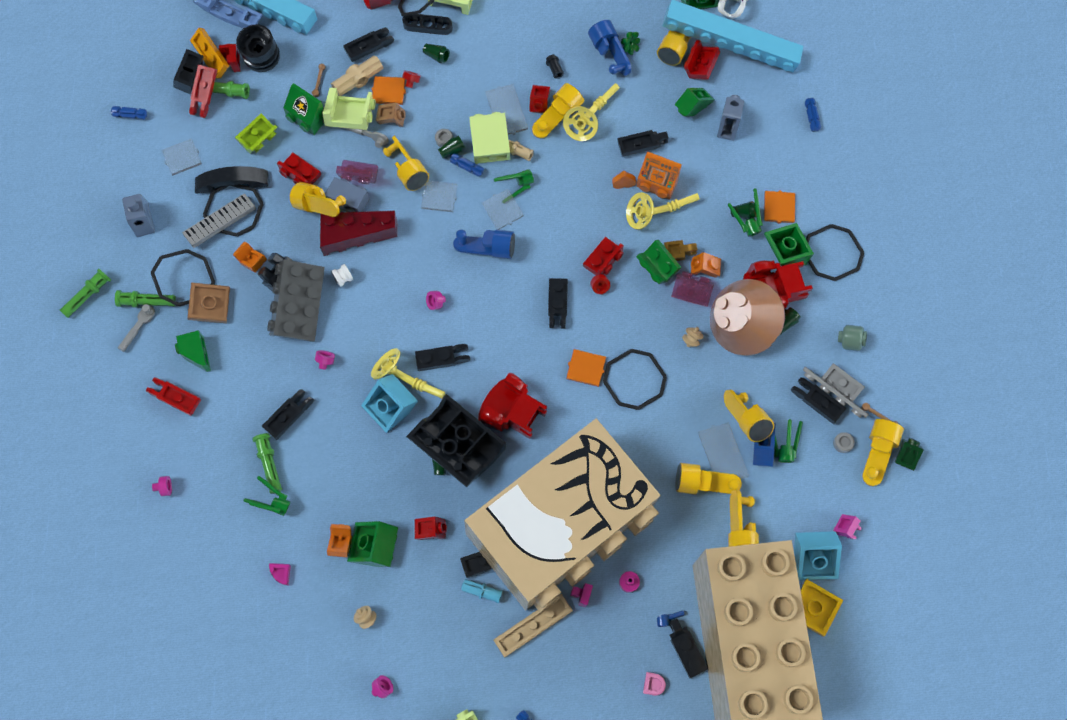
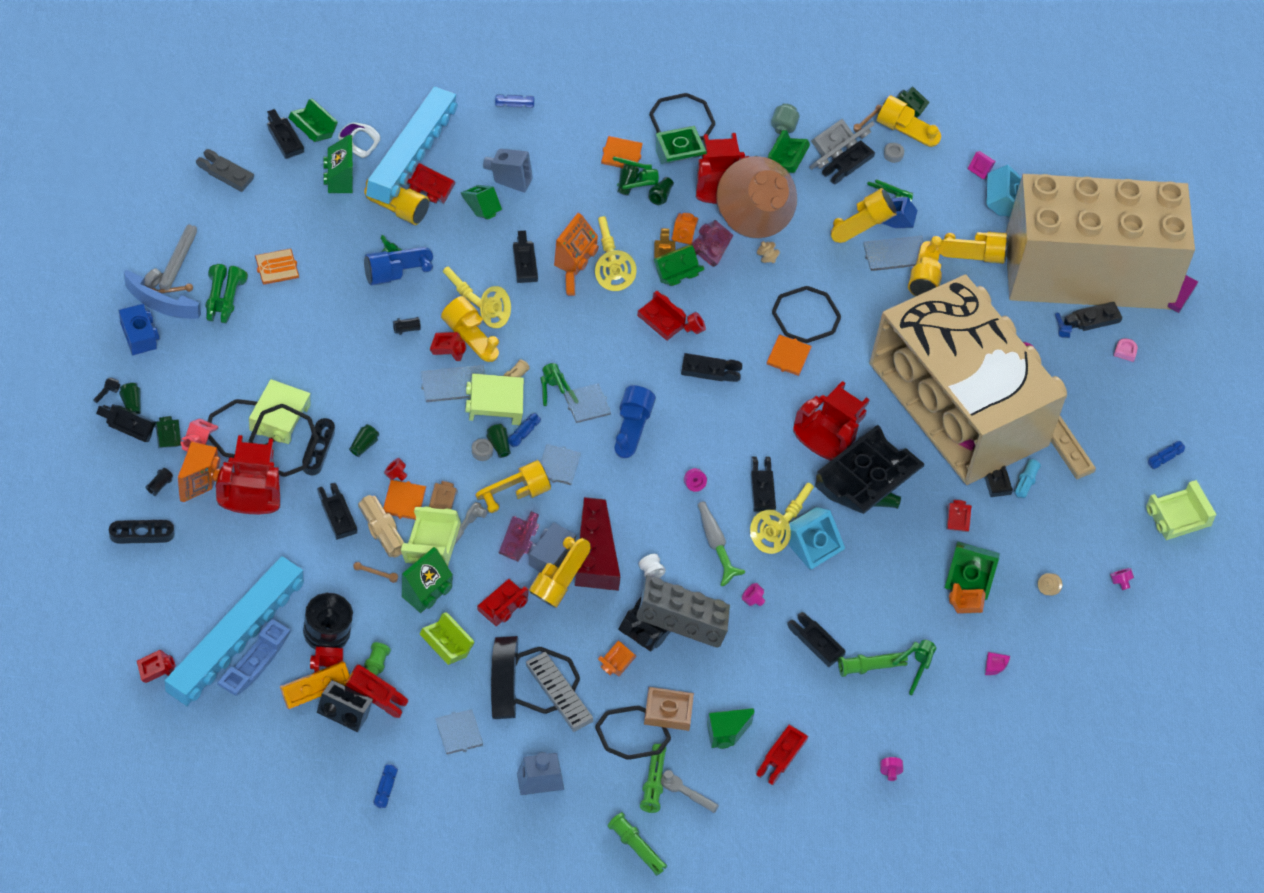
camera: 90 degrees left, 15 degrees down
none -> dark green cone [649,177,674,205]
none -> piece [698,502,745,586]
none -> green bracket [768,130,810,173]

